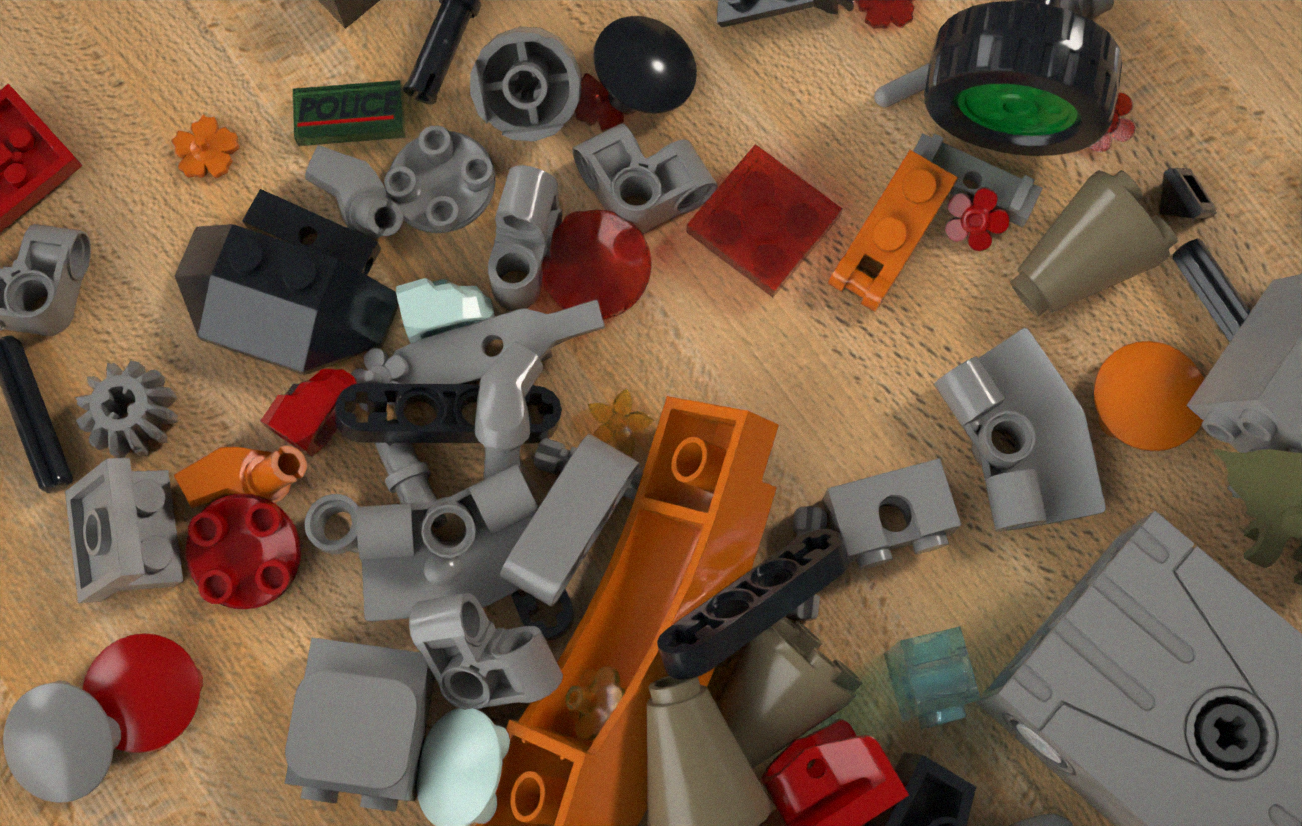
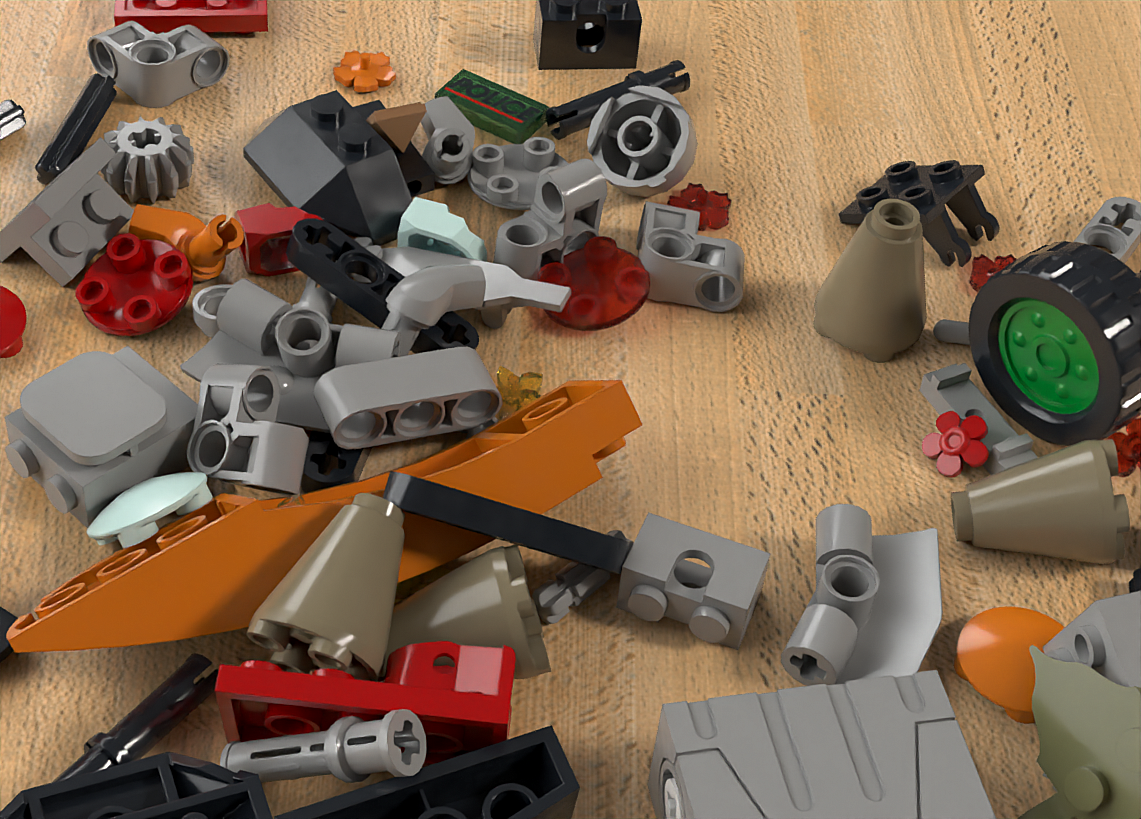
camera: 30 degrees right, 30 degrees down
black dish [593,16,697,114] -> none
clear red plate [686,144,843,298] -> none
orange plate [827,150,958,312] -> none
clear light blue brick [884,626,981,729] -> none
none -> medium nougat slope [366,102,427,153]
none -> dark tan cone [813,199,927,363]

